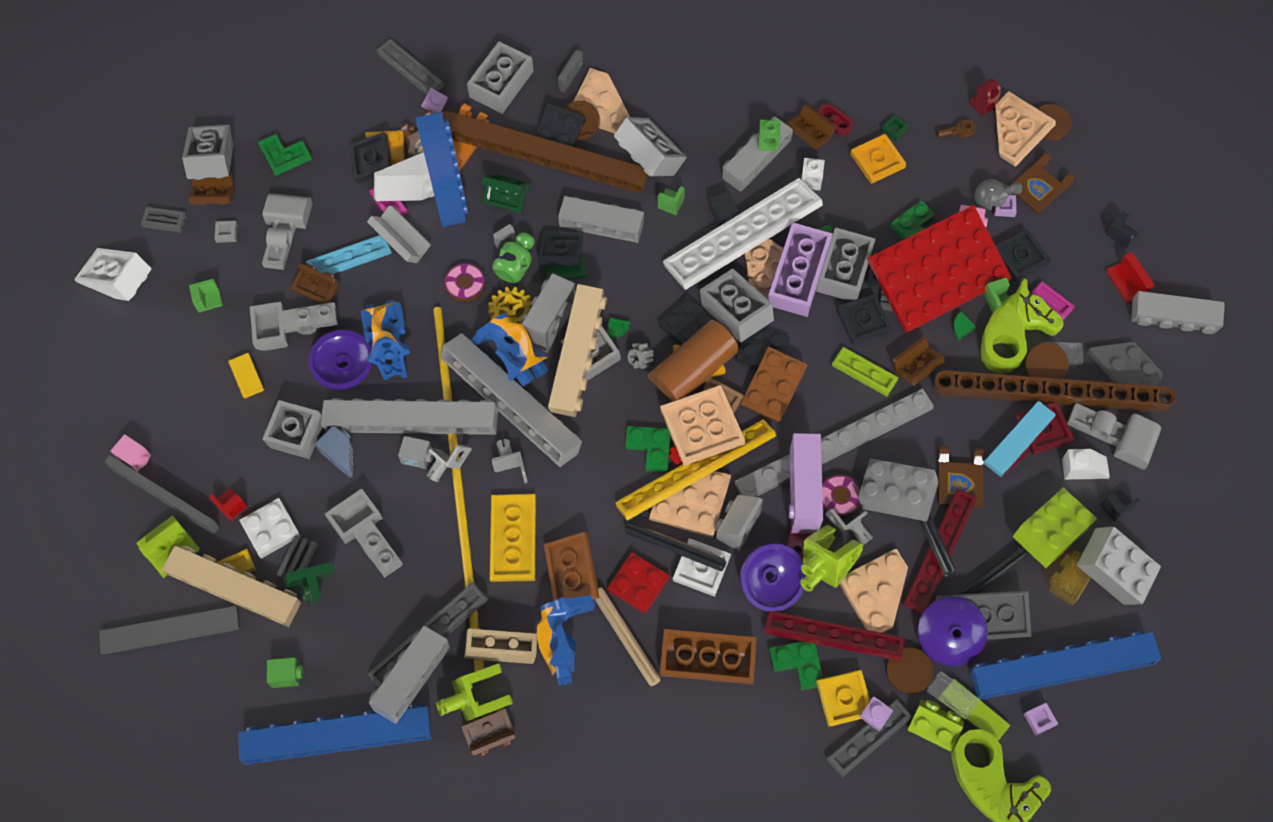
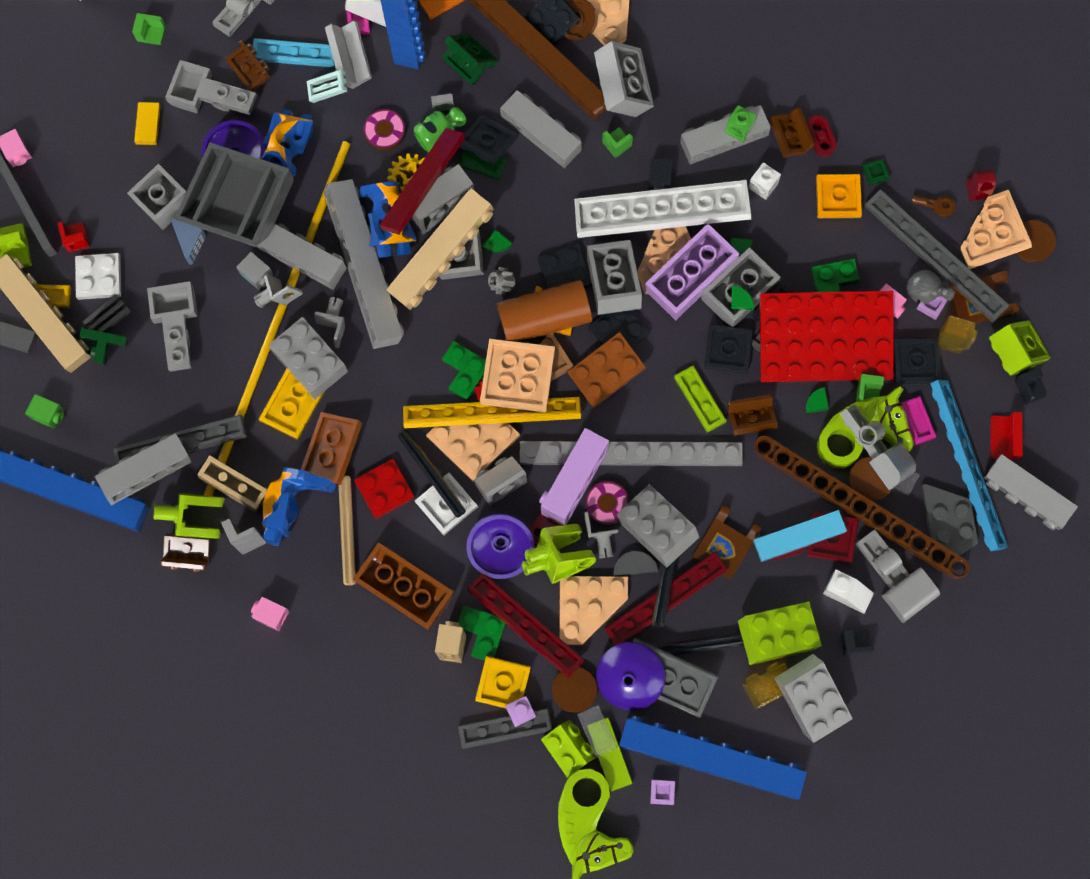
camera: 30 degrees right, 10 degrees up
none -> dark grey slope [175,143,294,247]
none -> light grey panel [221,519,266,555]
none -> bright pink brick [251,597,289,631]
none -> light grey brick [269,317,348,400]
none -> light aqua tile [307,69,347,103]
none -> dark red tile [380,128,465,235]
none -> tan brick [435,621,466,663]
none -> dark grey tile [613,551,658,577]
none -> green tile [731,286,754,310]
none -> light grey plate [840,404,916,490]
none -> dark grey plate [865,189,1009,323]
none -> dark azure plate [930,380,1008,551]
none -> clear yellow brick [938,315,977,354]
none -> lime slope [989,320,1051,376]

